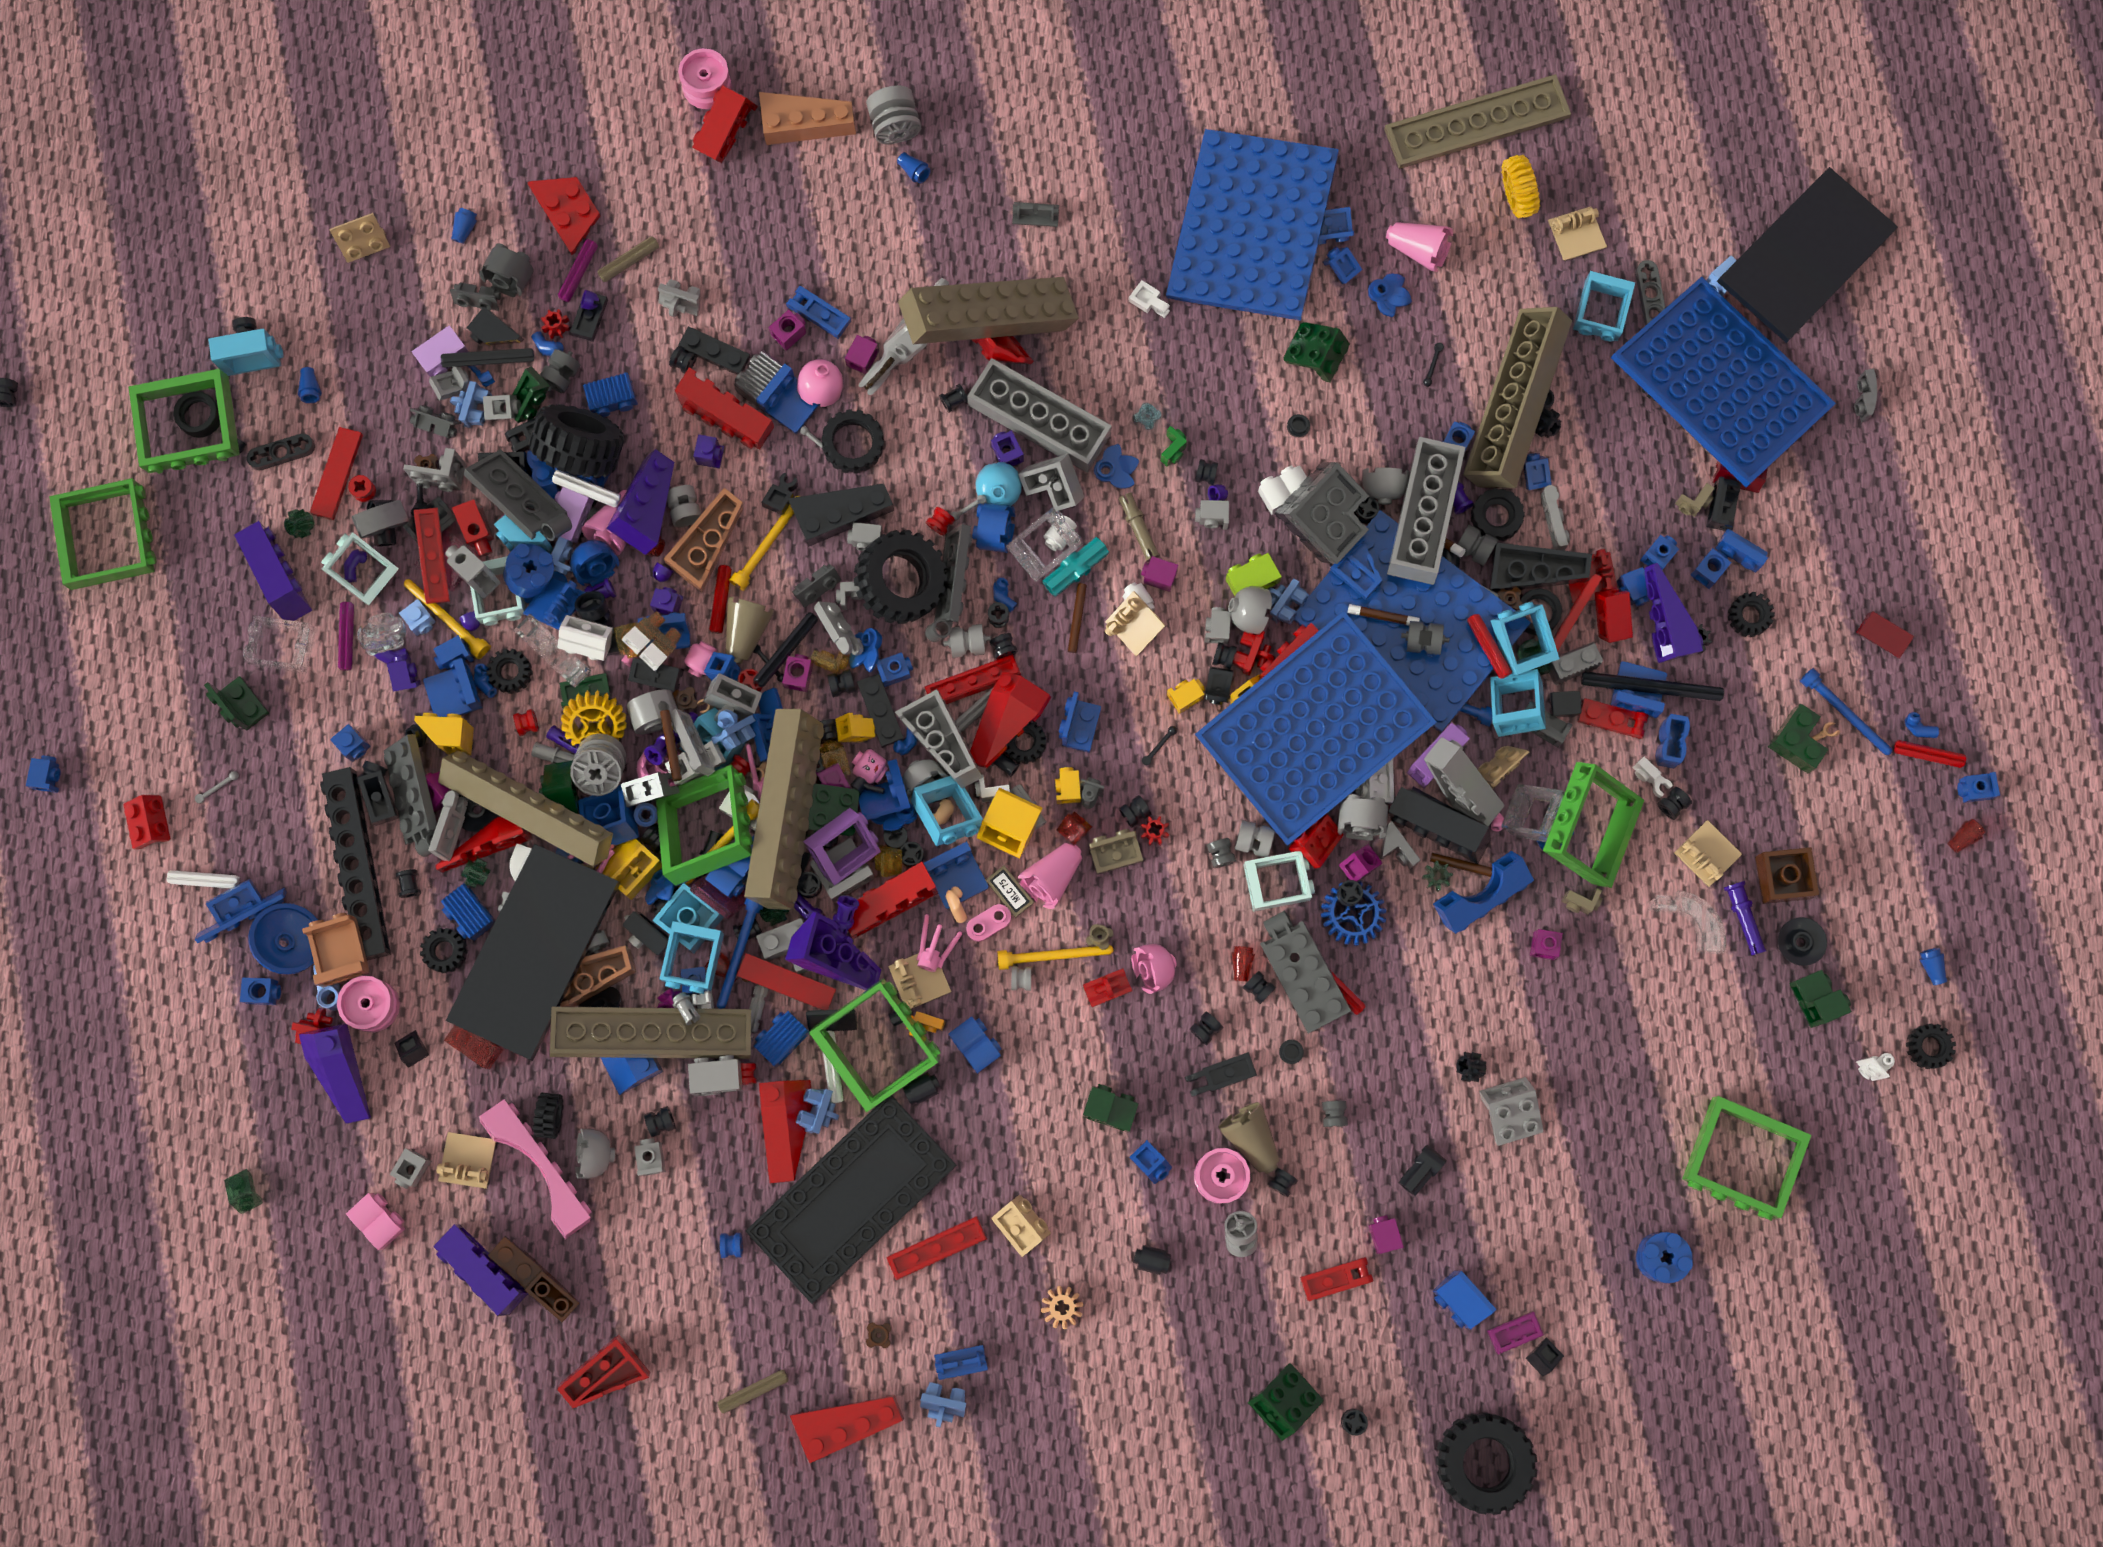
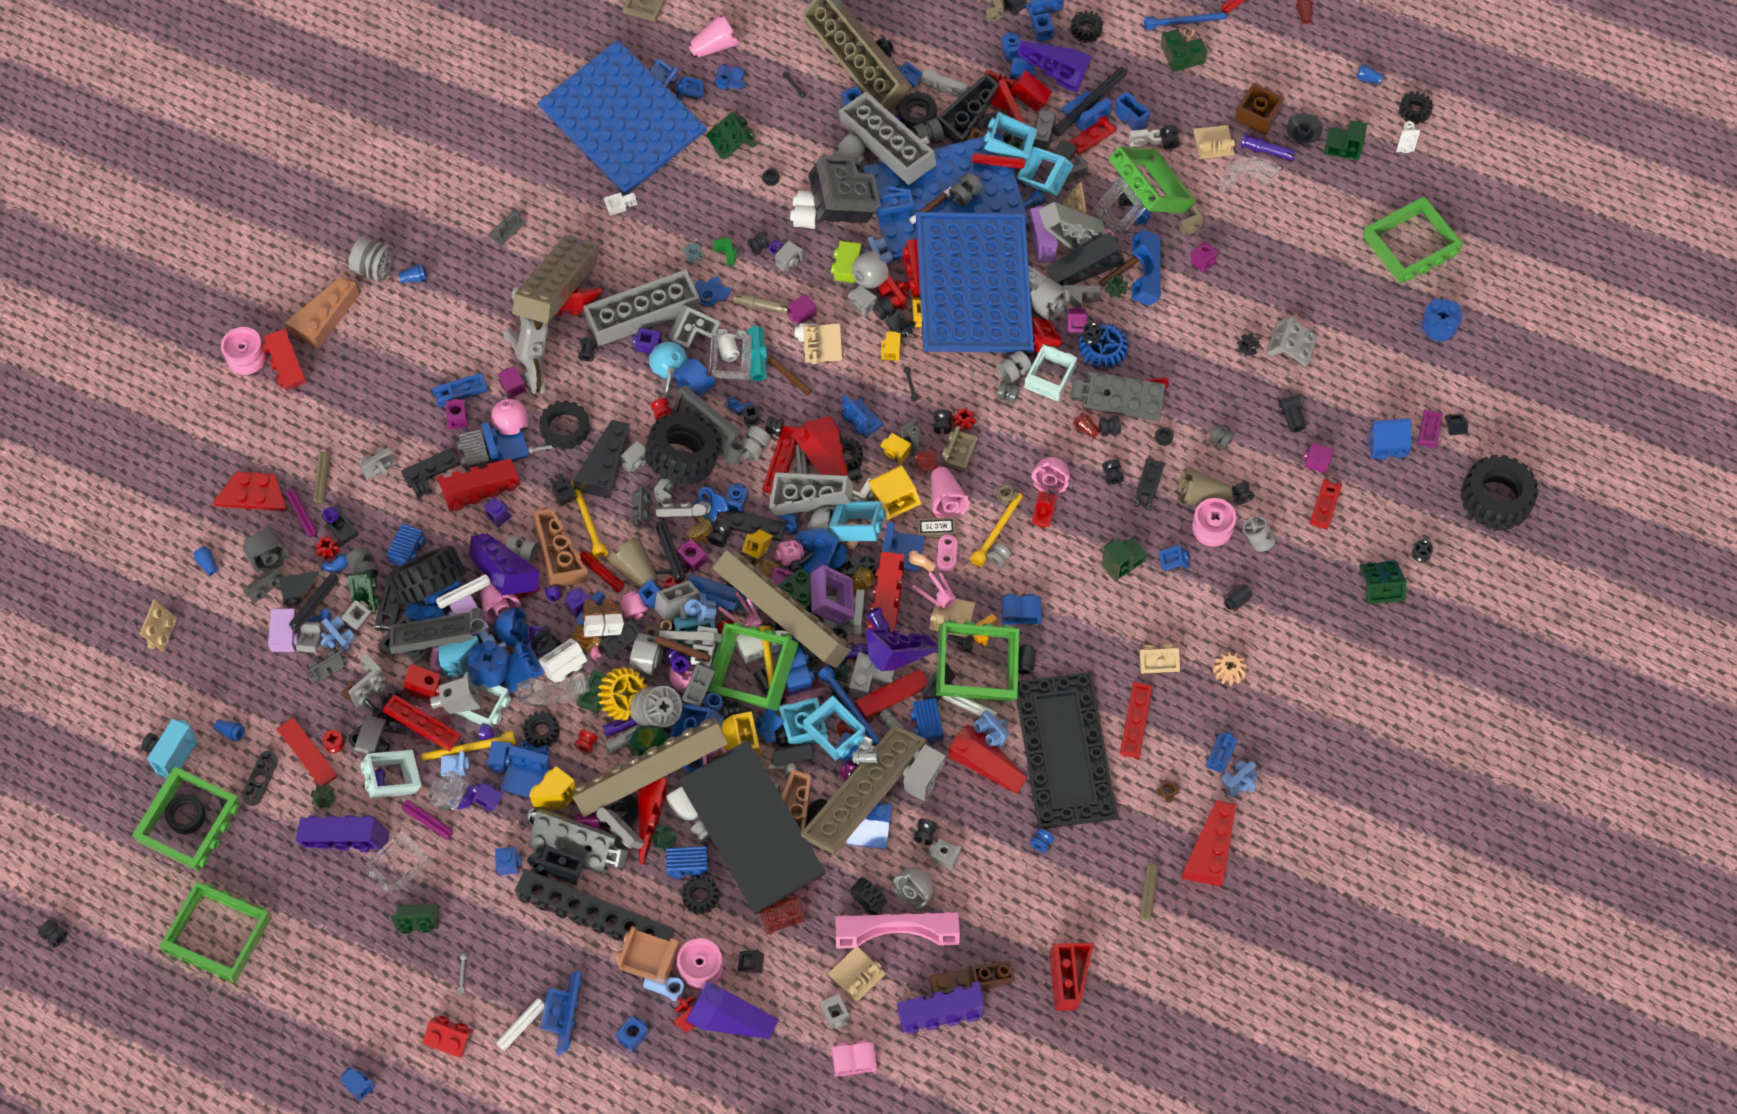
camera: 55 degrees left, 15 degrees down
blue dish [248,903,318,974] -> none
black bush [395,869,421,898] -> none

